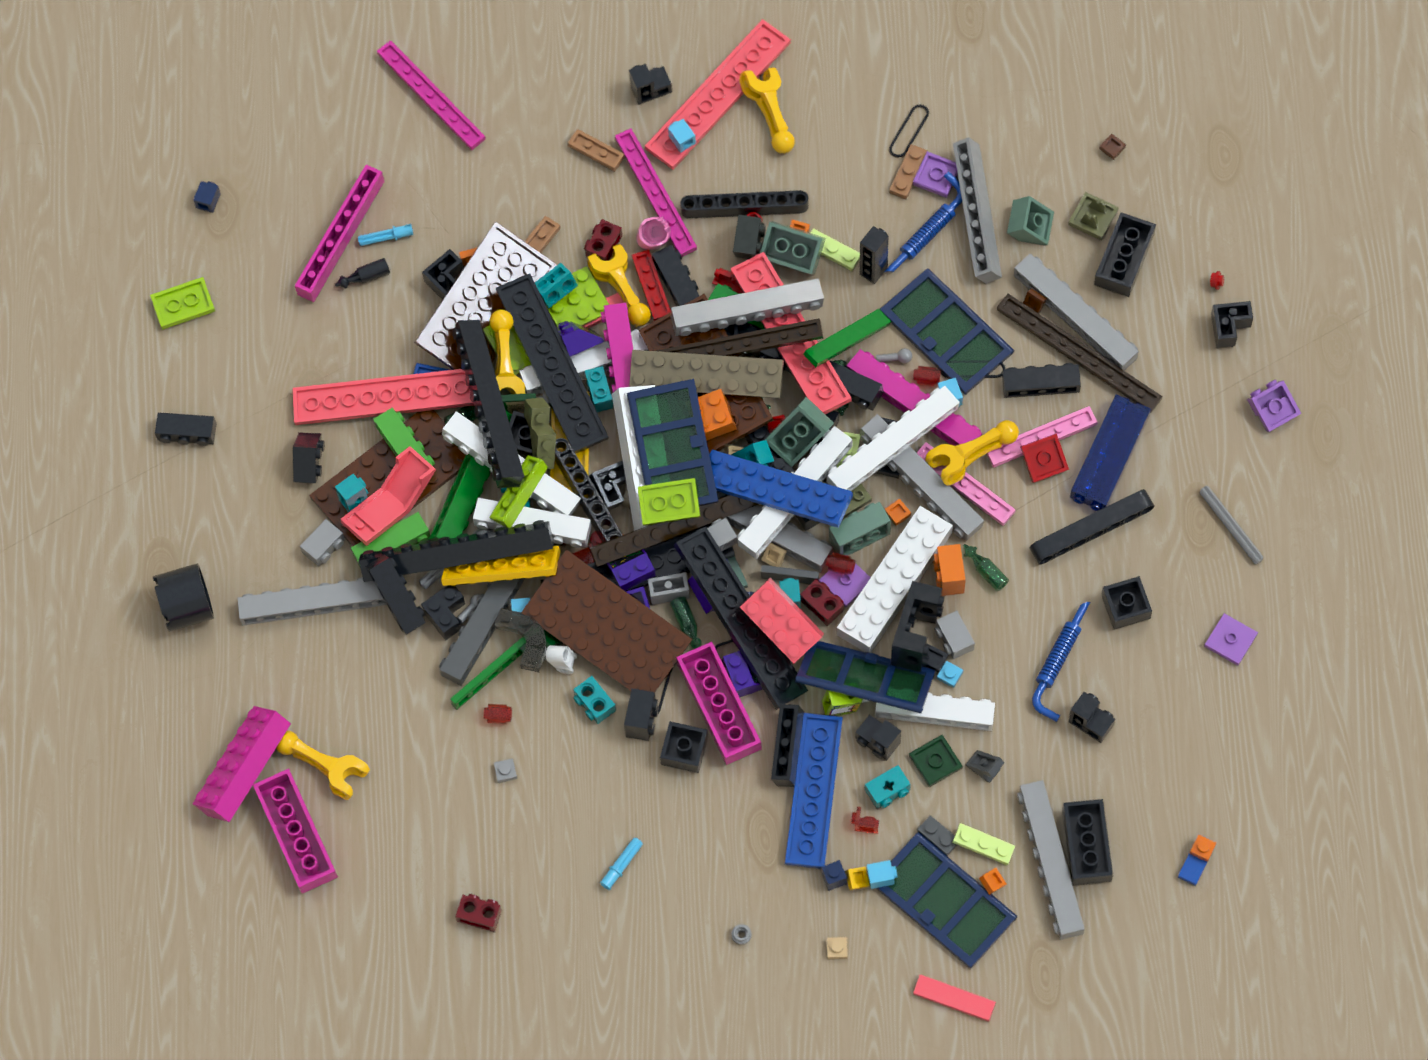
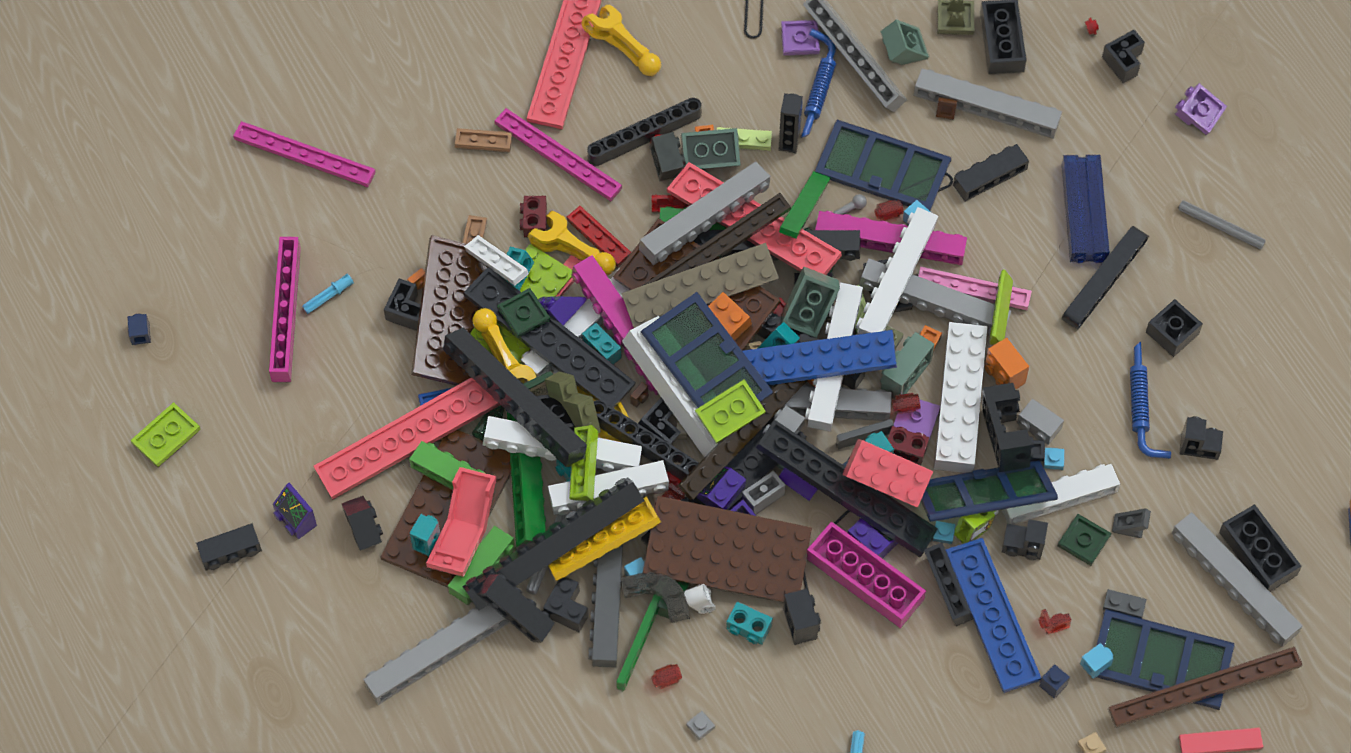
camera: 30 degrees left, 5 degrees down
black brick [153,563,214,632] -> none
light grey brick [300,519,345,567] -> none
black wheel [335,258,390,289] -> none
light grey bar [457,594,481,624] -> none
black brick [629,64,672,105] -> none
bright pink helmet [636,217,671,250] -> none
black brick [652,245,700,306] -> none
black brick [660,721,708,773] -> none
medium azure brick [668,119,696,152] -> none
clear green wheel [670,597,702,649] -> none
tan plate [761,542,787,567] -> none
yellow plate [845,867,870,890] -> none
teal brick [865,765,911,809] -> none
medium nougat plate [889,144,928,199] -> none
yellow piece [925,420,1019,486] -> none
yellowish green plate [952,823,1015,865] -> none
clear green wheel [963,544,1009,592] -> none
orange plate [979,868,1007,895] -> none
bright pink plate [986,406,1097,468] -> none
dark brown plate [997,294,1162,413] -> none
red plate [1020,434,1069,483] -> none
medium lavender plate [1204,613,1258,666] -> none
none -> slope [273,482,317,539]
none -> white plate [464,235,529,285]
none -> dark green tile [497,288,550,338]
none -> reddish brown plate [630,382,649,408]
none -> medium azure plate [933,521,955,544]
none -> lime slope [989,270,1013,345]
none -> reddish brown plate [1108,646,1303,728]

